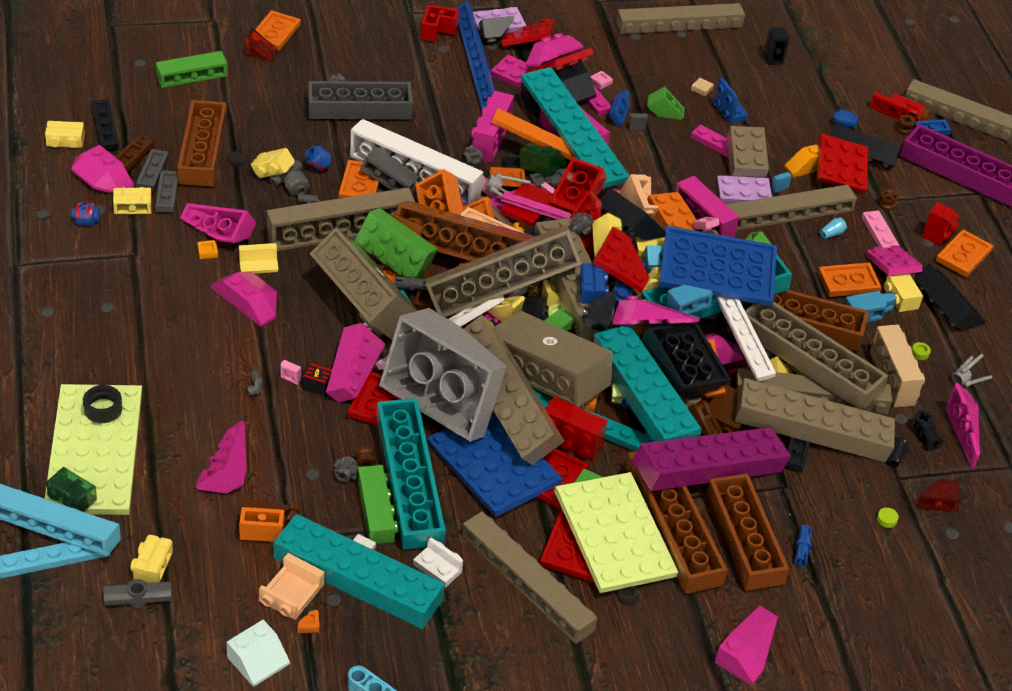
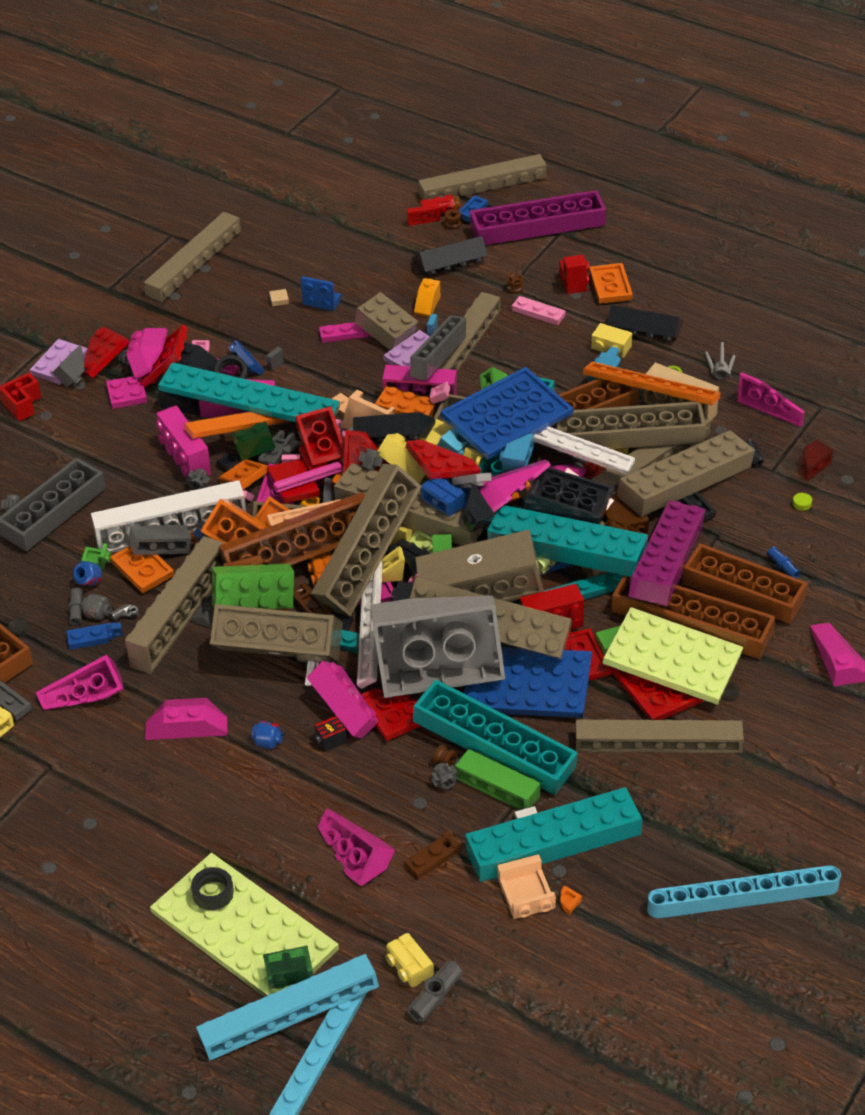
camera: 40 degrees left, 0 degrees up
light orange tile [197,240,218,259] -> none
light aqua slope [227,620,290,687] -> none
light yellow panel [239,243,278,274] -> none
orange brick [239,507,284,542] -> none
dark grey arm [247,370,263,396] -> none
light yellow brick [251,148,295,178] -> none
bright pink tile [281,360,301,385] -> none
dark grey pin [394,276,428,291] -> none
white bracket [413,538,463,588] -> none
blue plate [457,1,495,110] -> none
light grey plant [485,173,531,198] -> none
bright green slope [647,86,685,120] -> none
black brick [764,27,789,65] -> none
red plate [817,134,868,194] -> none
orange plate [818,263,882,297] -> none
medium azure cone [820,217,847,239] -> none
blue brick [833,109,859,129] -> none
dark pink plate [866,245,923,276] -> none
black connector [910,410,943,451] -> none
none -> blue hinge [67,622,123,650]
none -> bright green bracket [81,543,111,569]
none -> black tyre [214,355,248,379]
none -> blue head [251,720,283,749]
none -> dark grey brick [410,315,466,380]
none -> light grey plate [452,473,492,488]
none -> orange tile [583,362,720,406]

